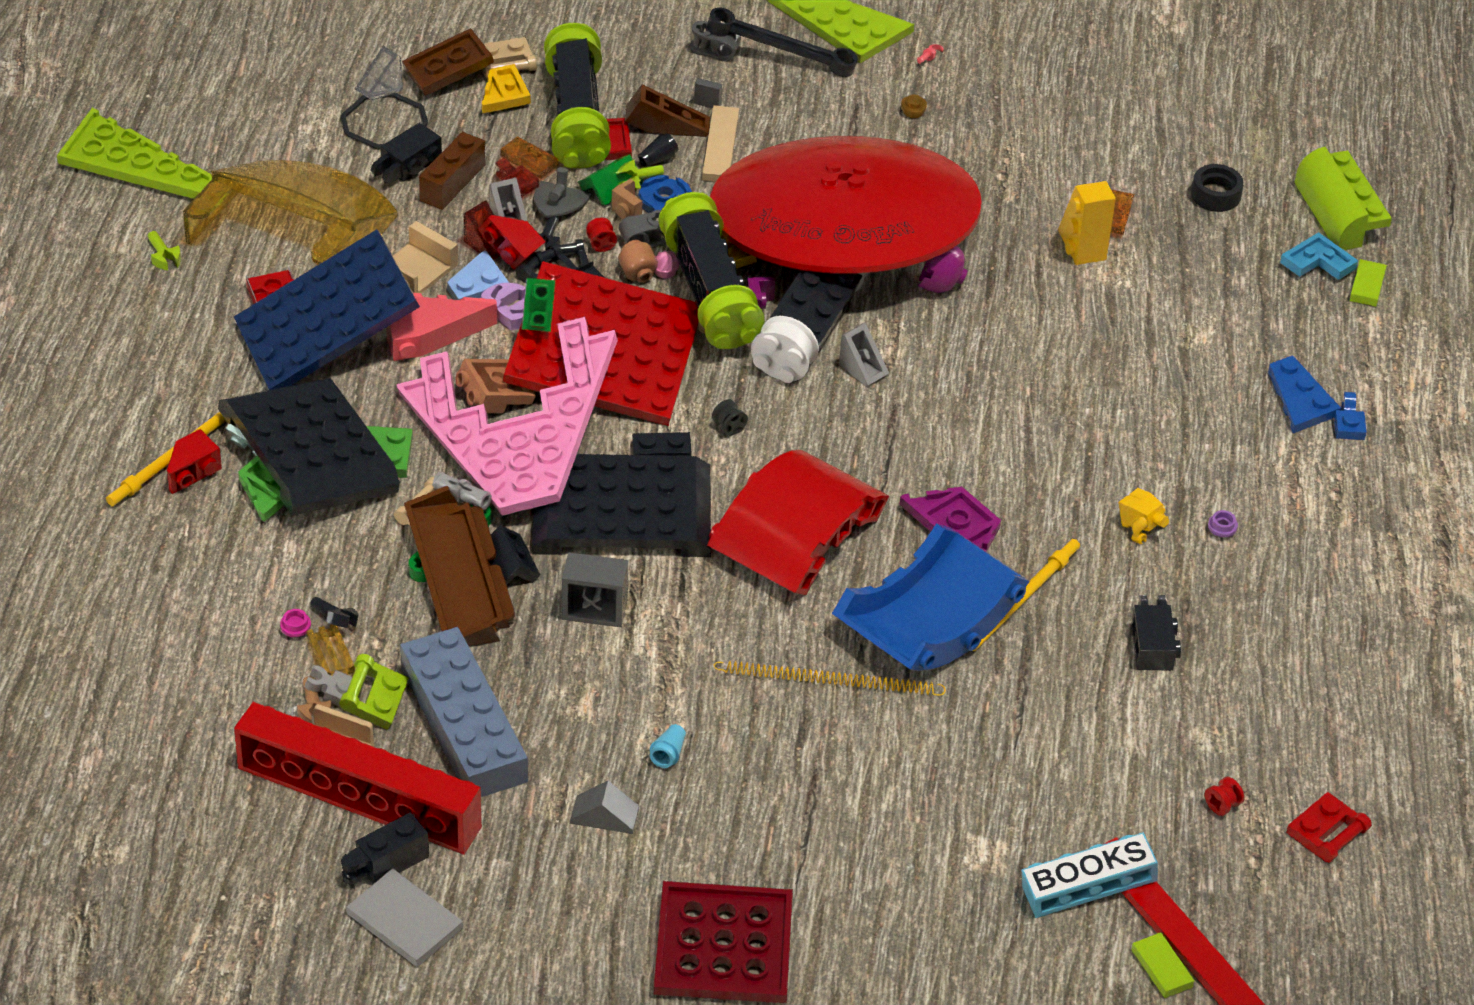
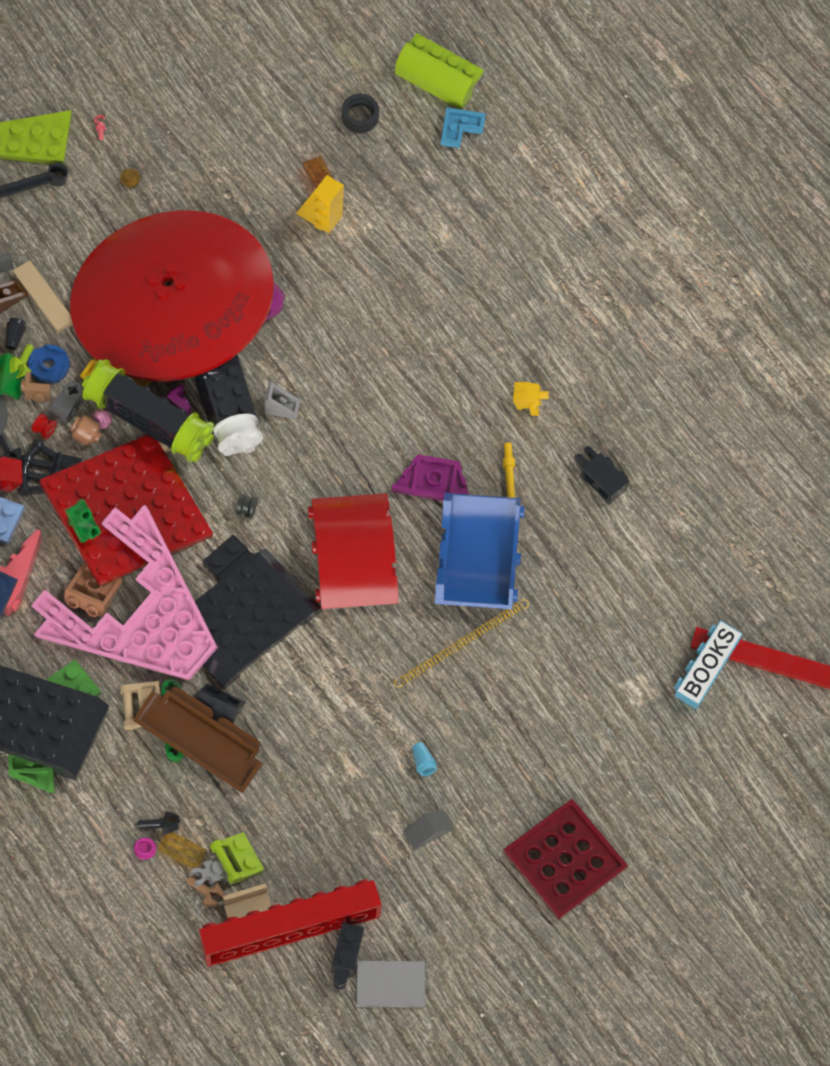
camera: 45 degrees left, 20 degrees up
sand blue brick [400,627,528,797] -> none
light grey pin [432,471,492,510] -> none
lavender piece [481,283,525,331] -> none
dark grey brick [562,552,628,628] -> none
lime tile [1131,932,1195,998] -> none
red wheel [1204,776,1245,816] -> none
medium lavender plate [1208,510,1238,537] -> none
blue wing [1268,355,1341,433] -> none
red plate [1286,792,1372,863] -> none
blue plate [1334,392,1366,440] -> none
lime tile [1349,259,1387,307] -> none

